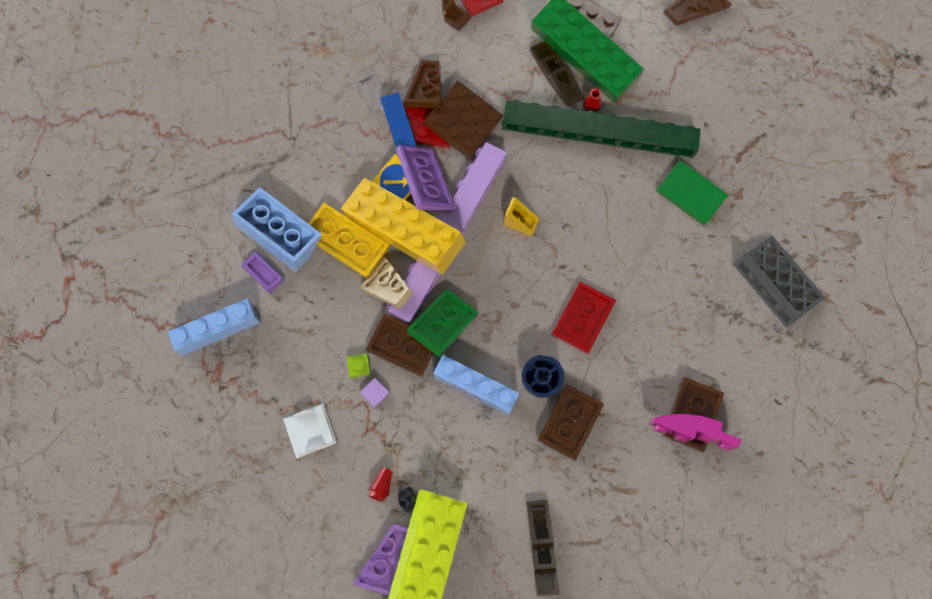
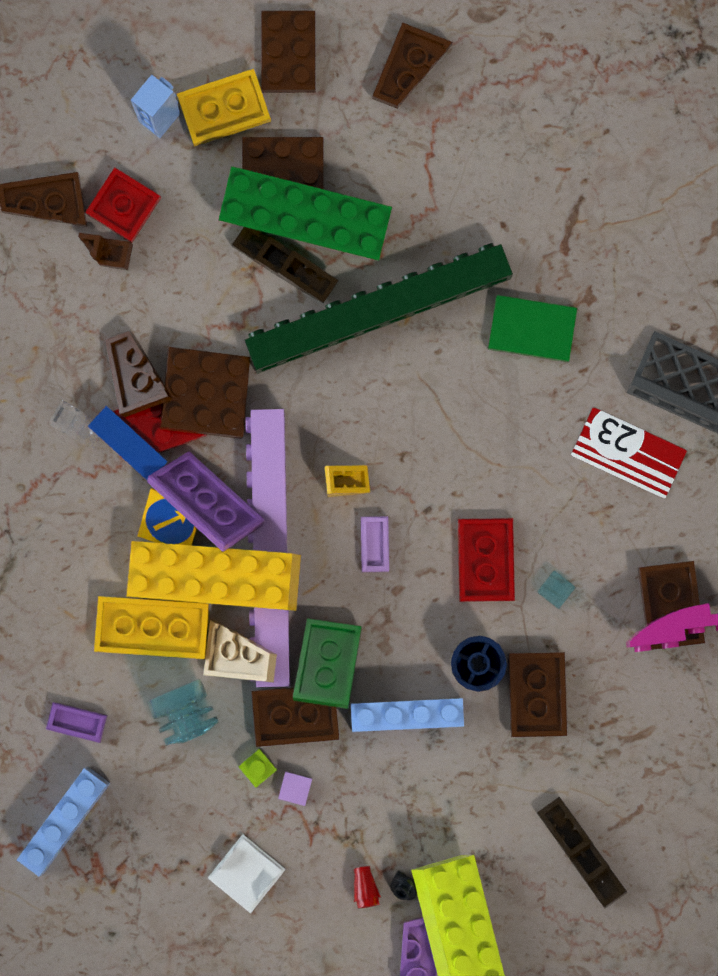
camera: 30 degrees left, 10 degrees up
light blue slope [232,187,322,272] -> none
red cone [583,89,602,112] -> none
none -> clear light blue wheel [147,679,219,746]
none -> lavender tile [361,516,389,572]
none -> clear light blue tile [537,571,576,609]
none -> sticker [571,408,687,498]

